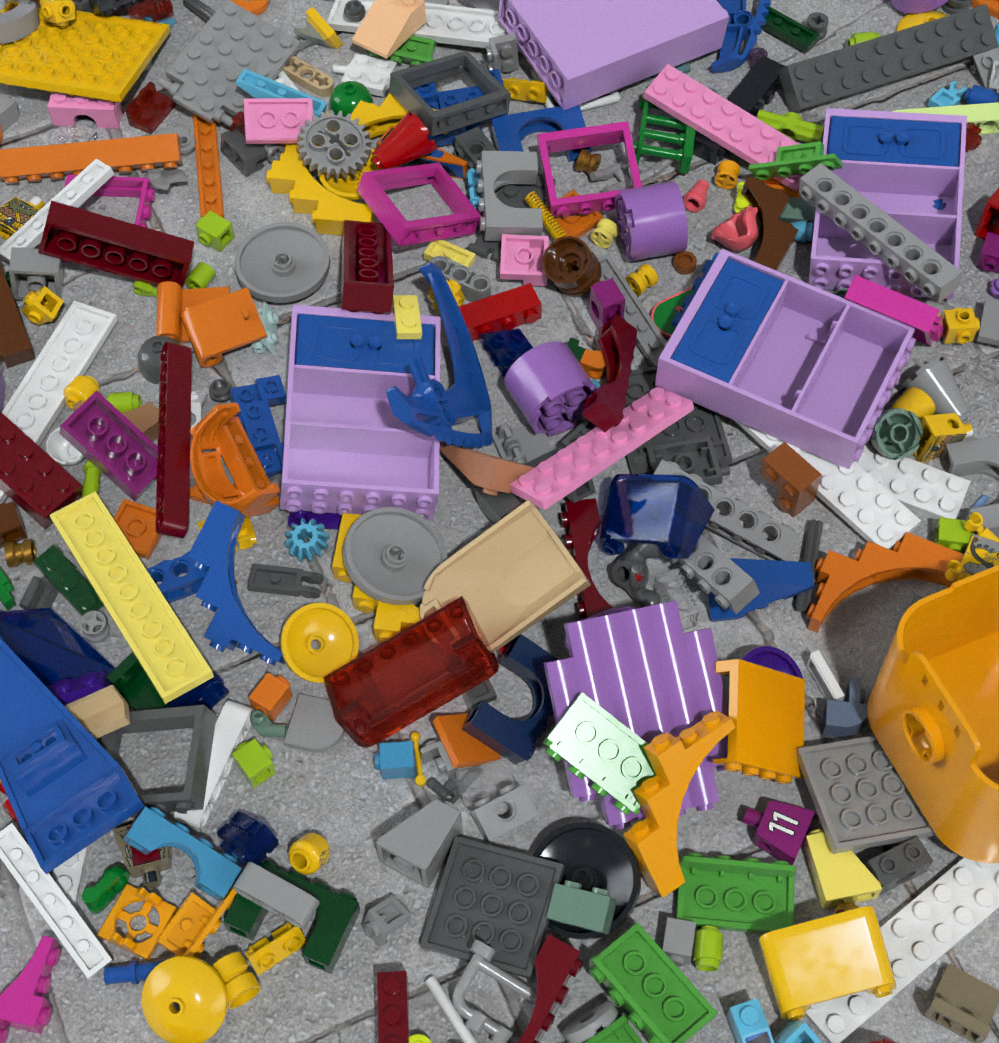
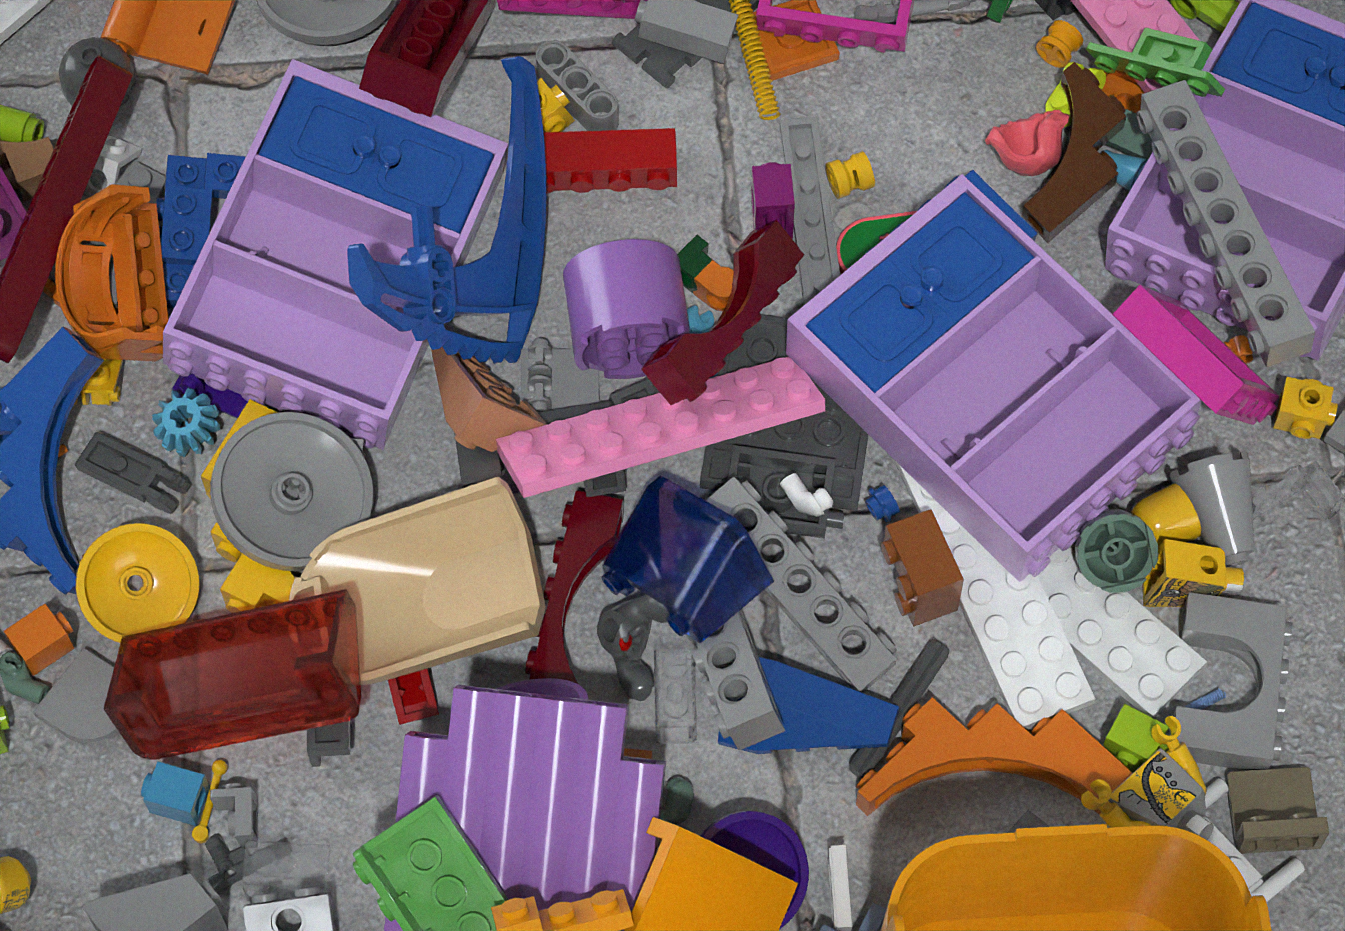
camera: 20 degrees right, 5 degrees up
orange door [181,287,267,368] -> none
flat silver plate [209,379,233,402] -> none
light aqua hinge [251,302,279,354] -> none
light yellow plate [392,295,422,339] -> none
light yellow plate [423,240,476,268] -> none
orange tile [432,713,501,768] -> none
dark blue arch [462,634,559,765] -> none
clear blue hinge [481,329,533,377] -> none
bright pink plate [500,234,550,286] -> none
reddish brown wheel [542,236,602,297] -> none
light yellow wheel [590,218,619,248] -> none
medium lavender brick [615,181,688,261] -> none
dark orange tile [673,251,697,275] -> none
coral cone [684,180,709,212] -> none
none -> white arm [780,473,833,517]
none -> blue plate [865,485,900,523]

